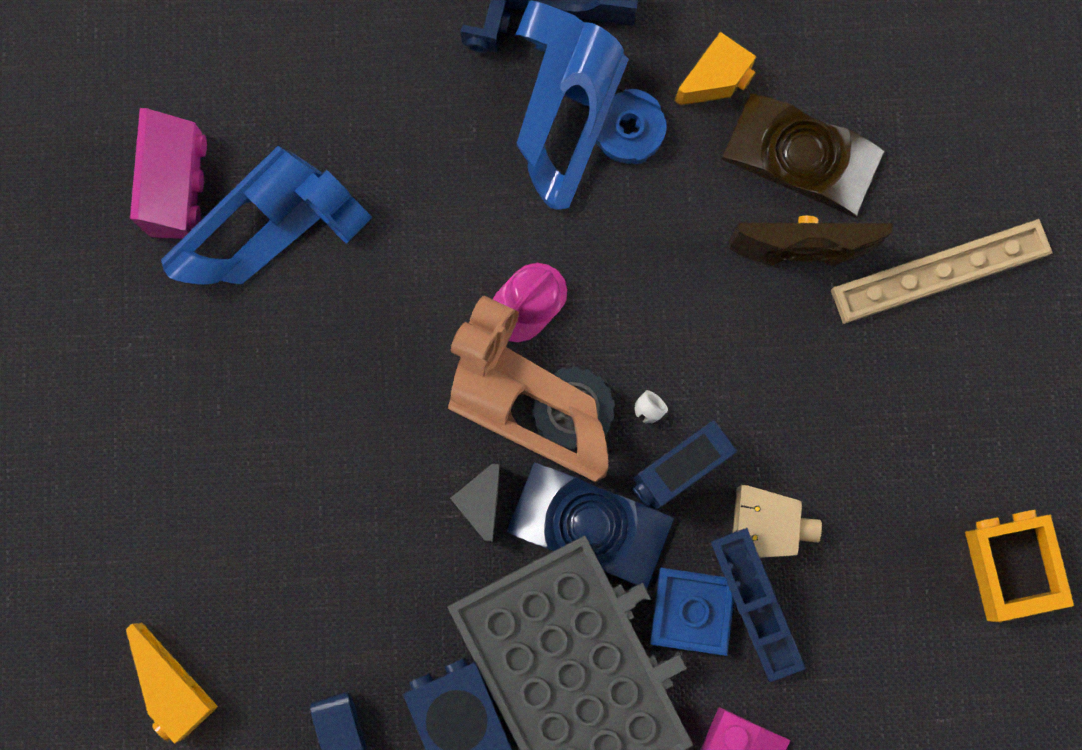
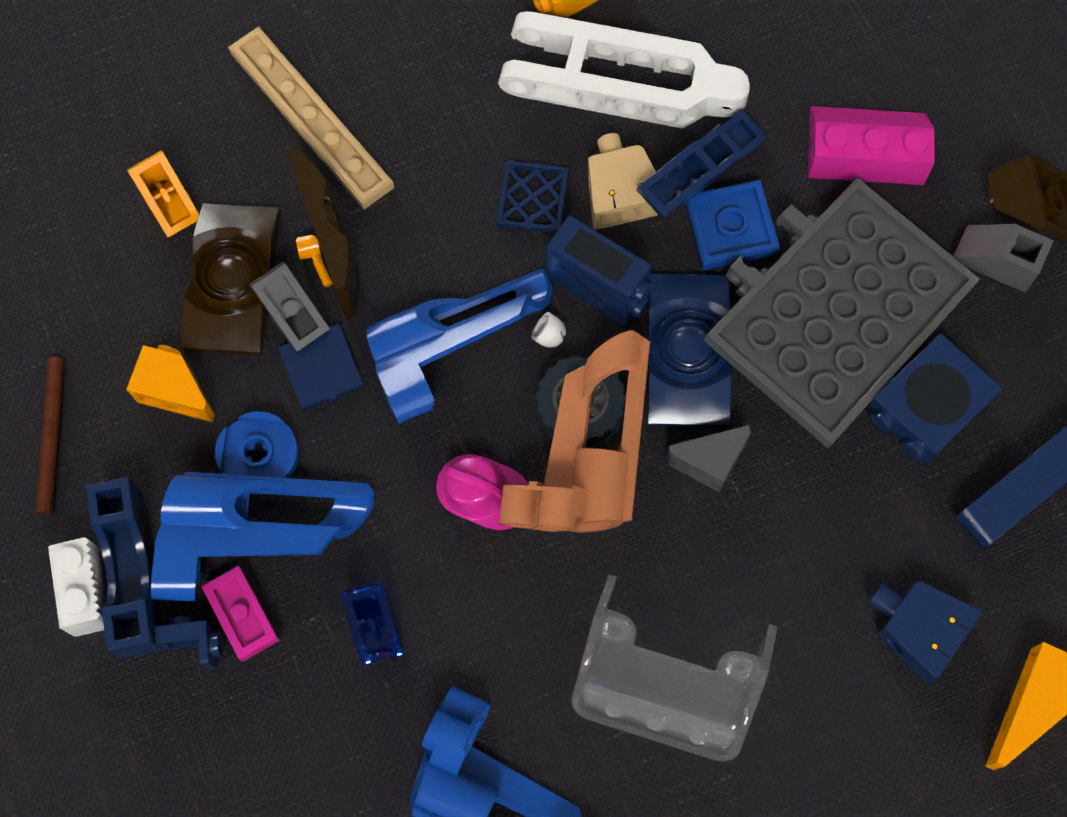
camera: 105 degrees left, 10 degrees down
none -> light orange slope [127,150,199,237]
none -> dark pink plate [201,566,280,662]
none -> dark grey slope [249,262,330,352]
none -> dark blue piece [278,324,364,411]
none -> clear blue slope [340,581,403,665]
none -> blue panel [366,269,552,424]
none -> dark blue window [496,161,569,233]
none -> white piece [498,11,750,128]
none -> clear windscreen [571,574,777,761]
none -> dark blue torso [868,581,982,684]

